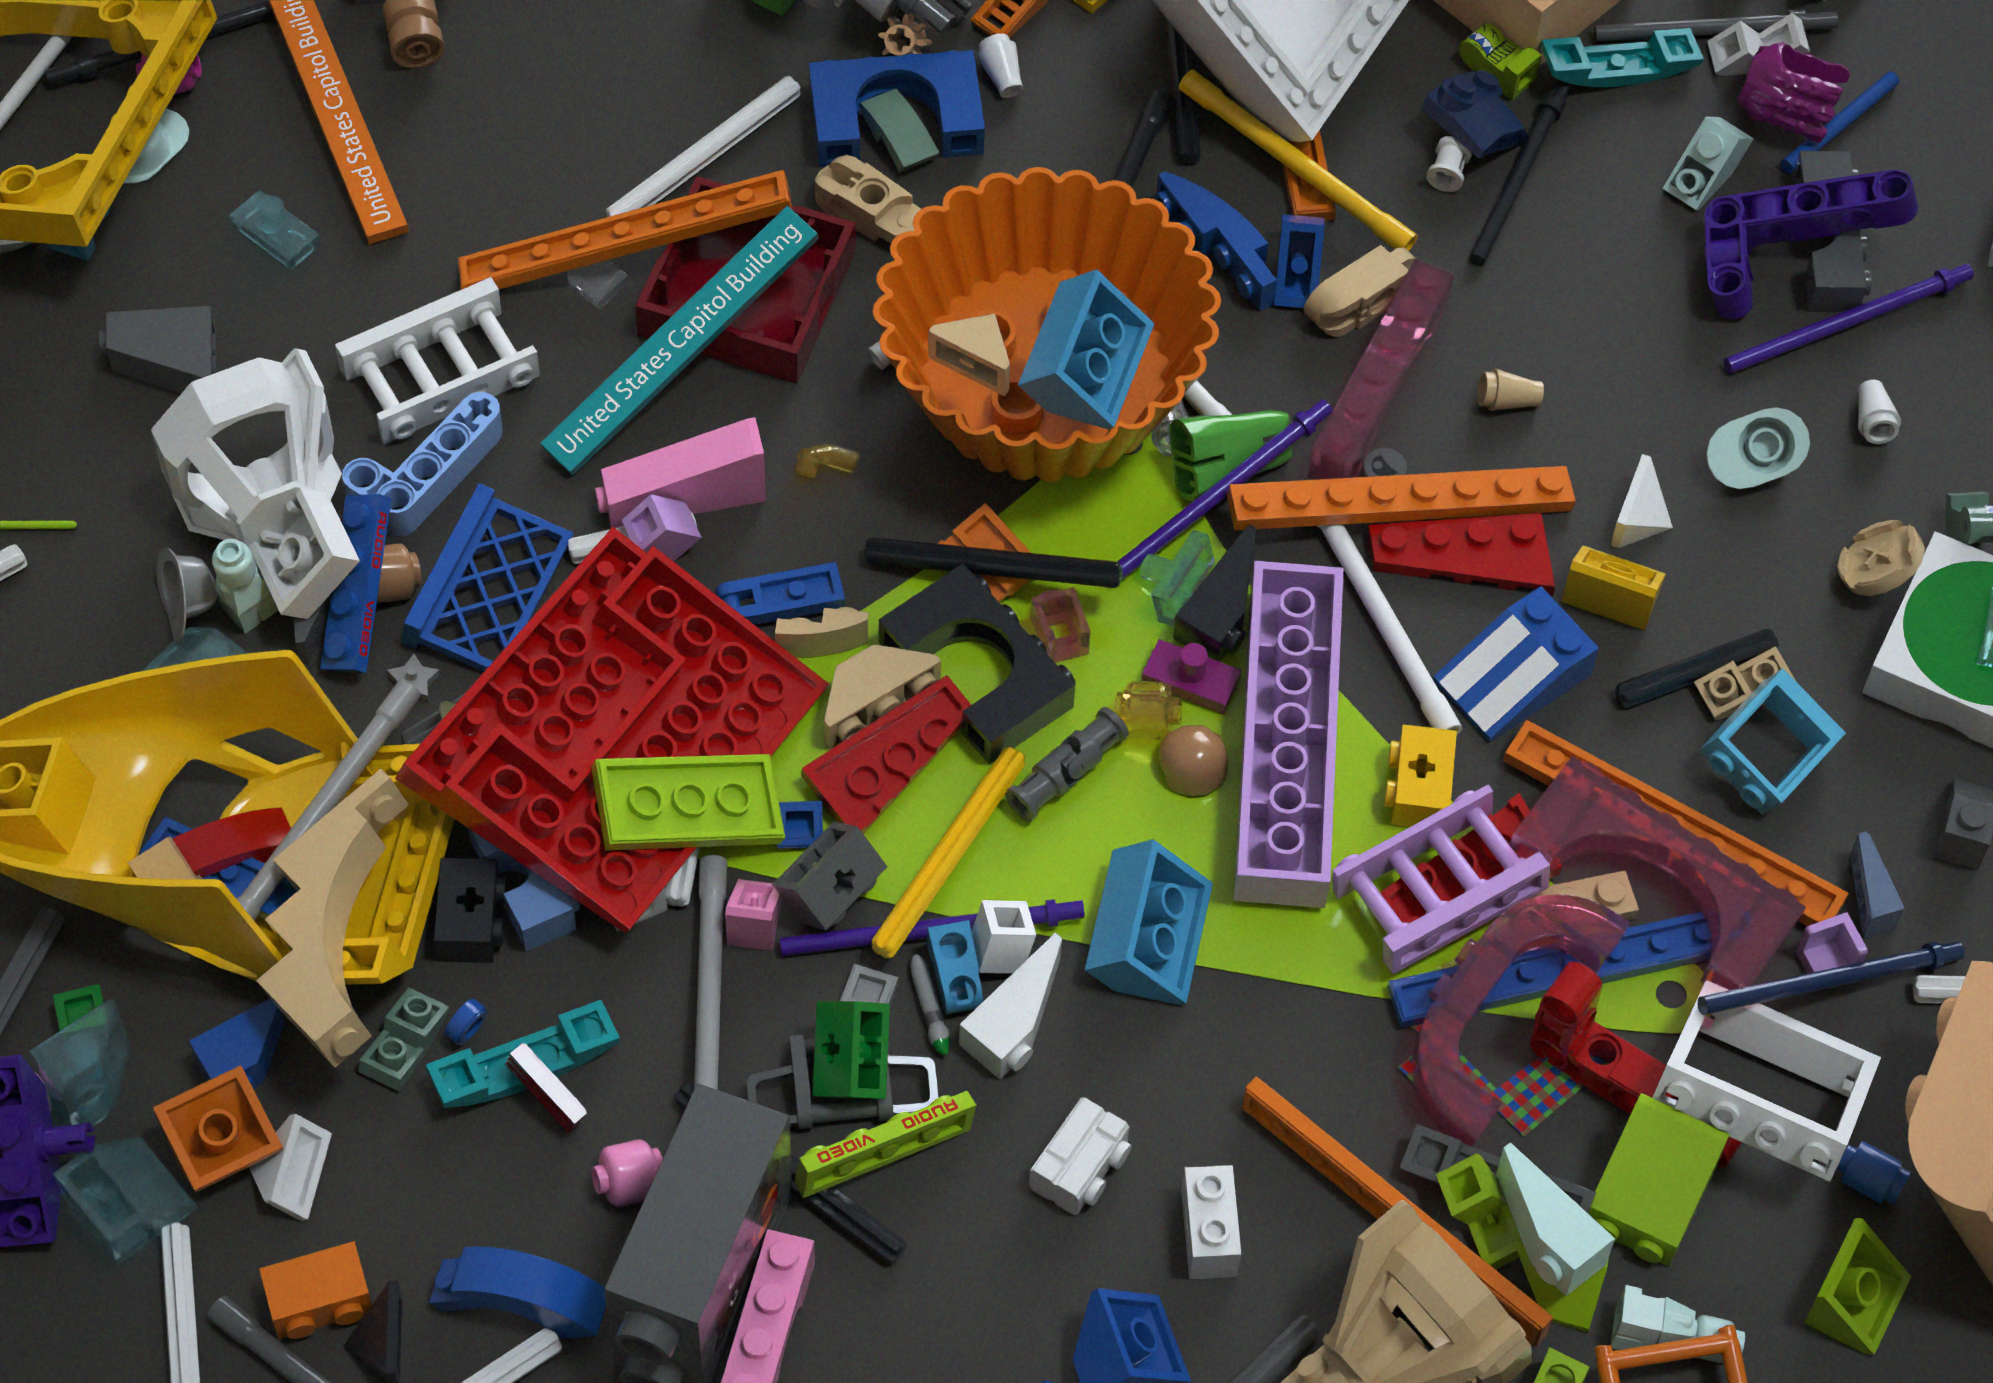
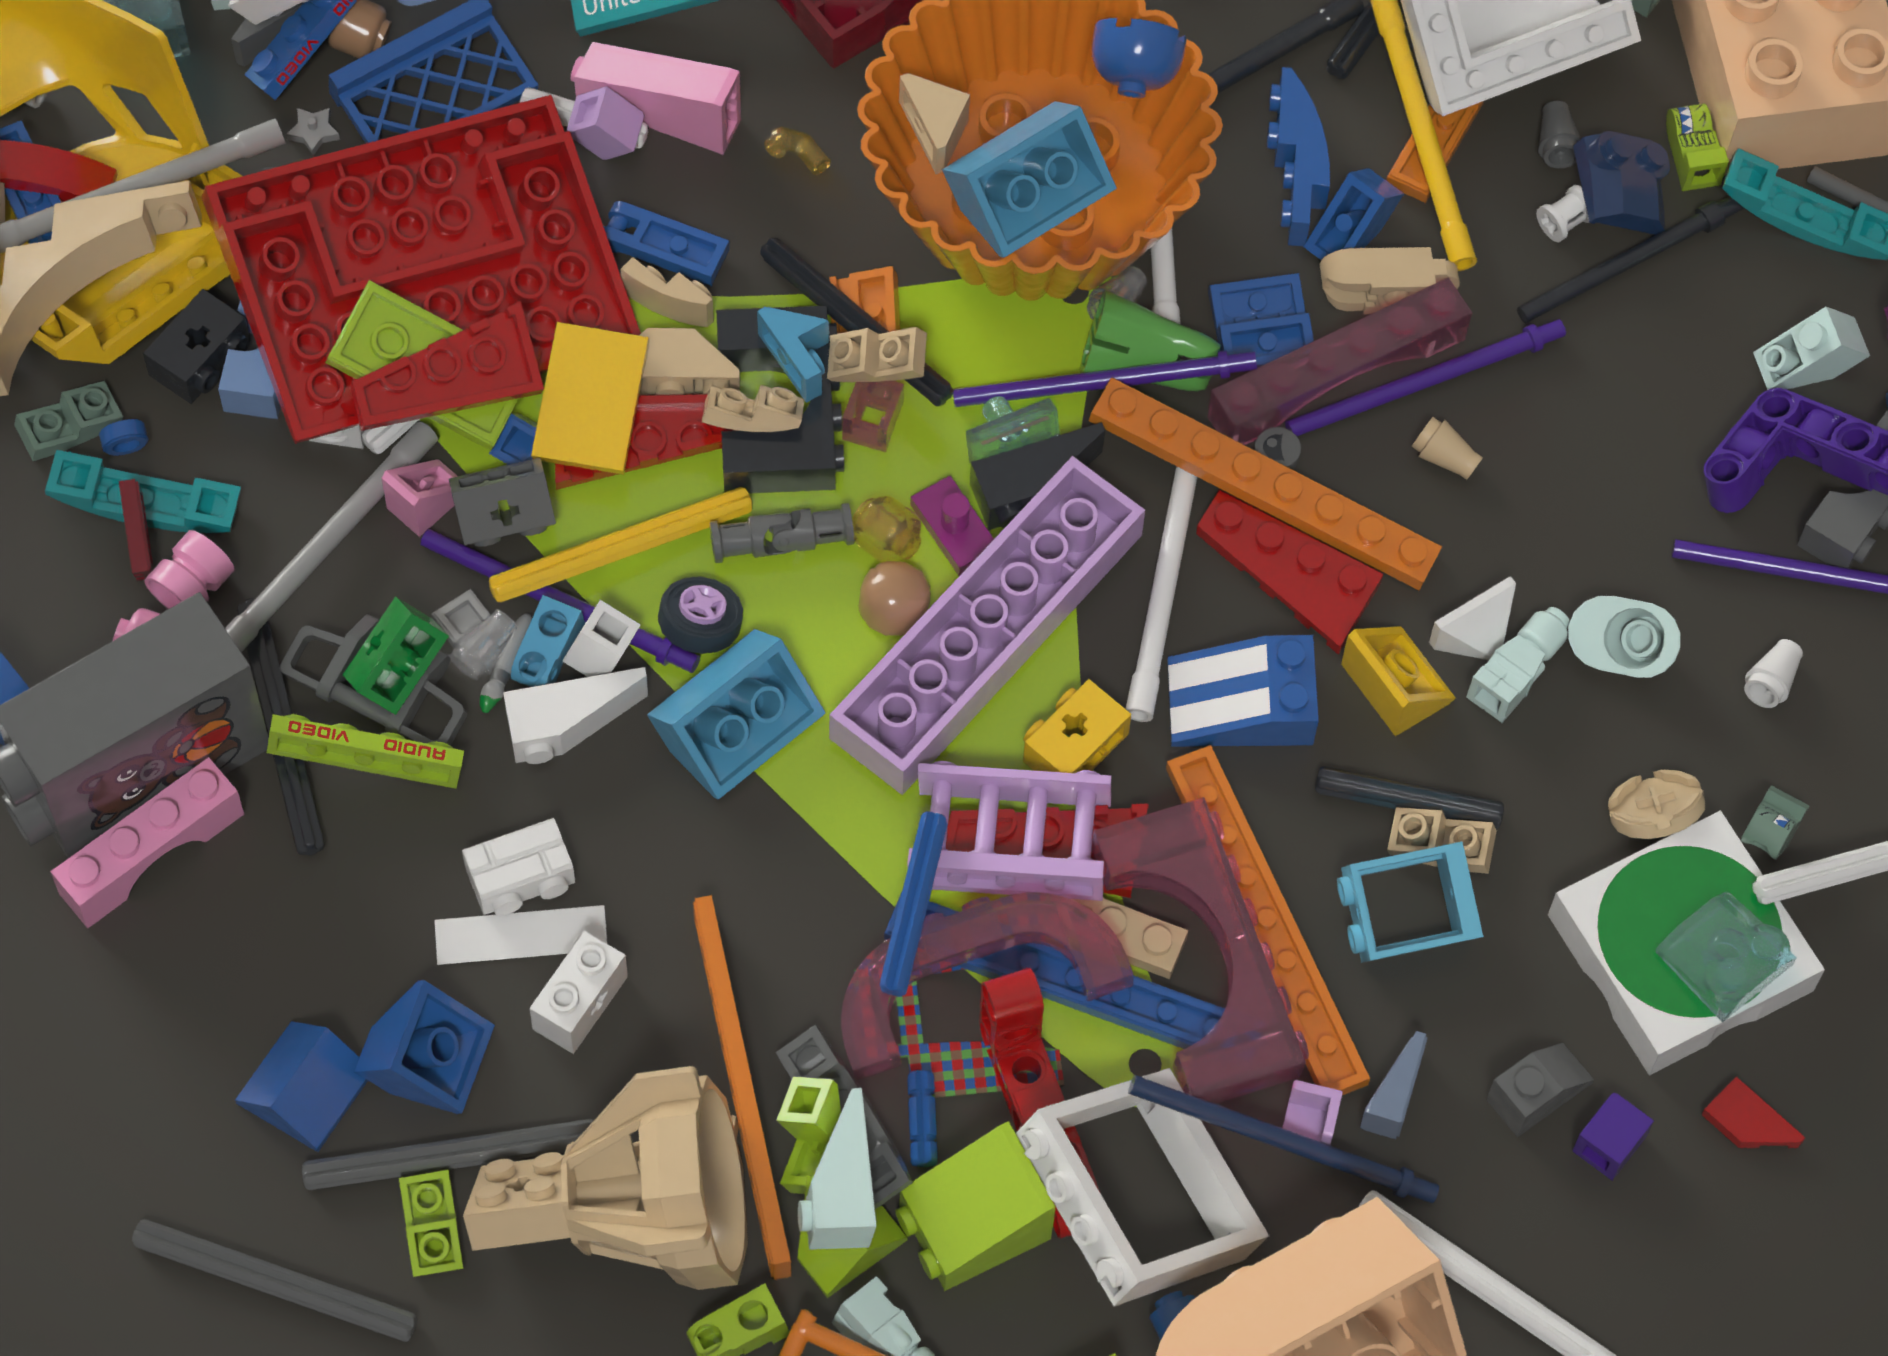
camera: 35 degrees right, 5 degrees up
none -> bright pink wheel [144,530,235,609]
none -> red wing [350,301,544,431]
none -> white sticker [435,905,607,965]
none -> clear cone [449,609,517,681]
none -> yellow tile [531,322,649,475]
none -> black wheel [658,577,743,654]
none -> tan slope [702,385,804,432]
none -> dark azure slope [757,307,829,403]
none -> tan slope [827,327,927,382]
none -> blue axle [879,811,948,997]
none -> blue axle [907,1070,938,1167]
none -> blue cylinder [1092,18,1187,98]
none -> blue slope [1208,273,1317,367]
none -> dark purple bar [1285,319,1566,436]
none -> light aqua piece [1466,607,1570,723]
none -> dark grey cone [1538,101,1581,168]

